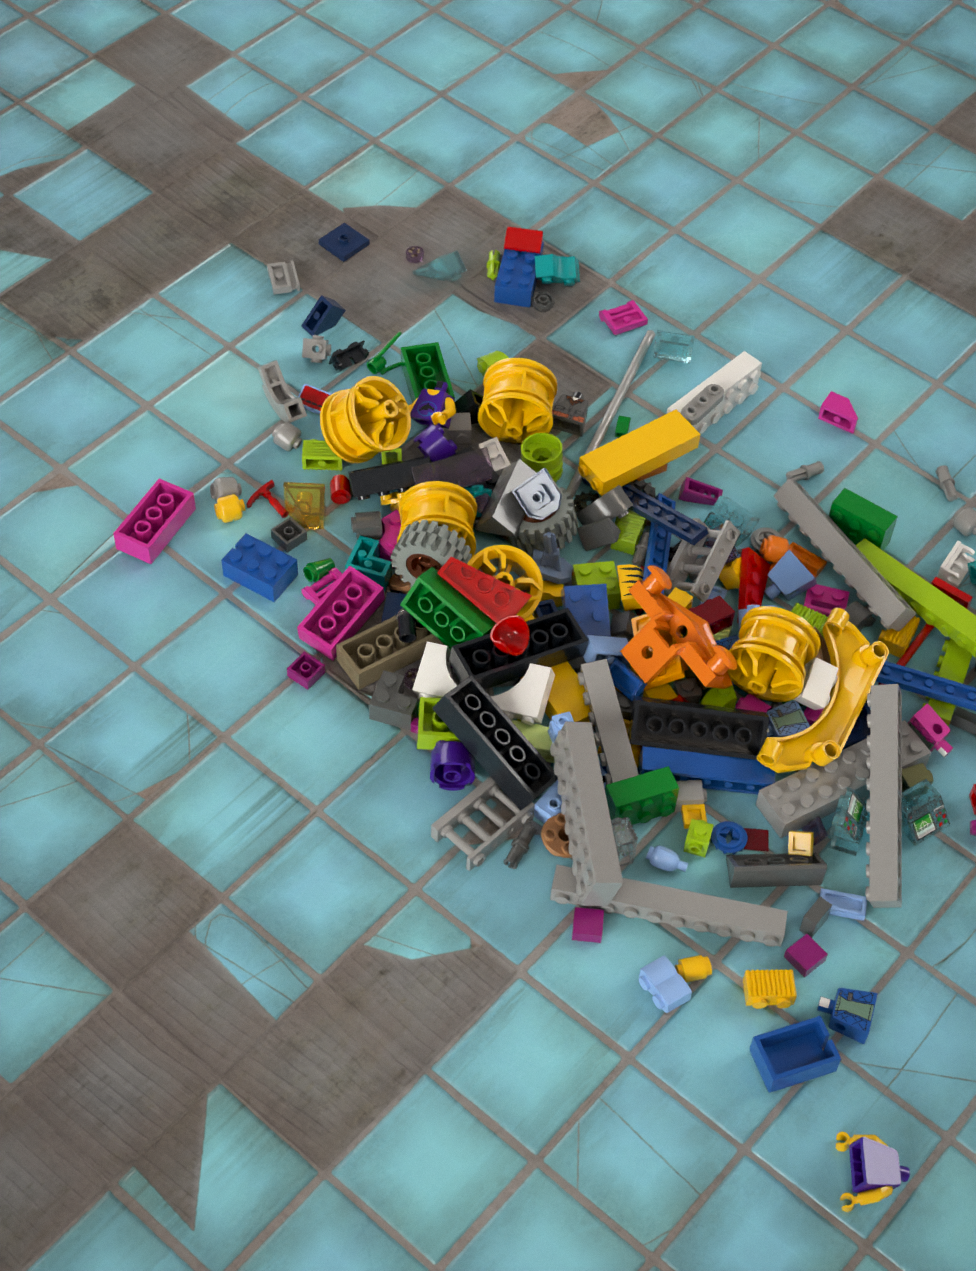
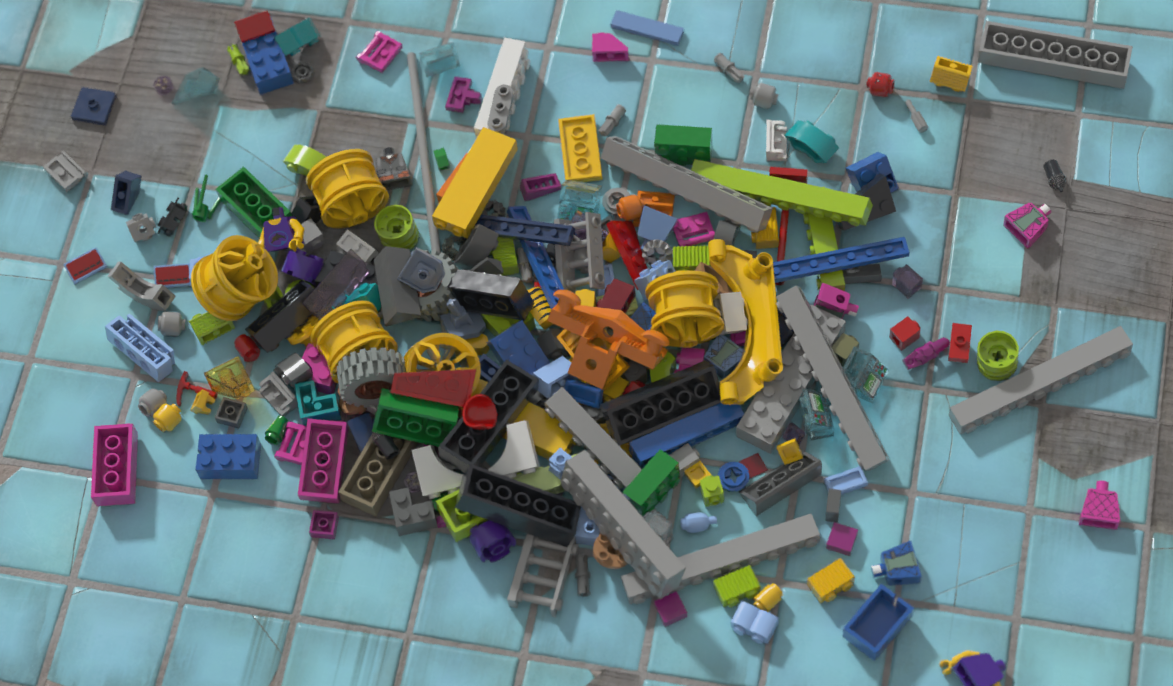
camera: 20 degrees left, 10 degrees up
slope [474,493,490,515] -> none
none -> red slope [64,247,107,284]
none -> light blue brick [105,313,175,382]
none -> yellow tile [190,389,215,415]
none -> light grey hinge [259,372,298,417]
none -> magenta hinge [445,77,482,113]
none -> black brick [447,269,535,321]
none -> yellow plate [558,114,603,184]
none -> medium blue tile [610,10,684,46]
none -> light grey gear [642,239,672,267]
none -> lime brick [713,565,760,607]

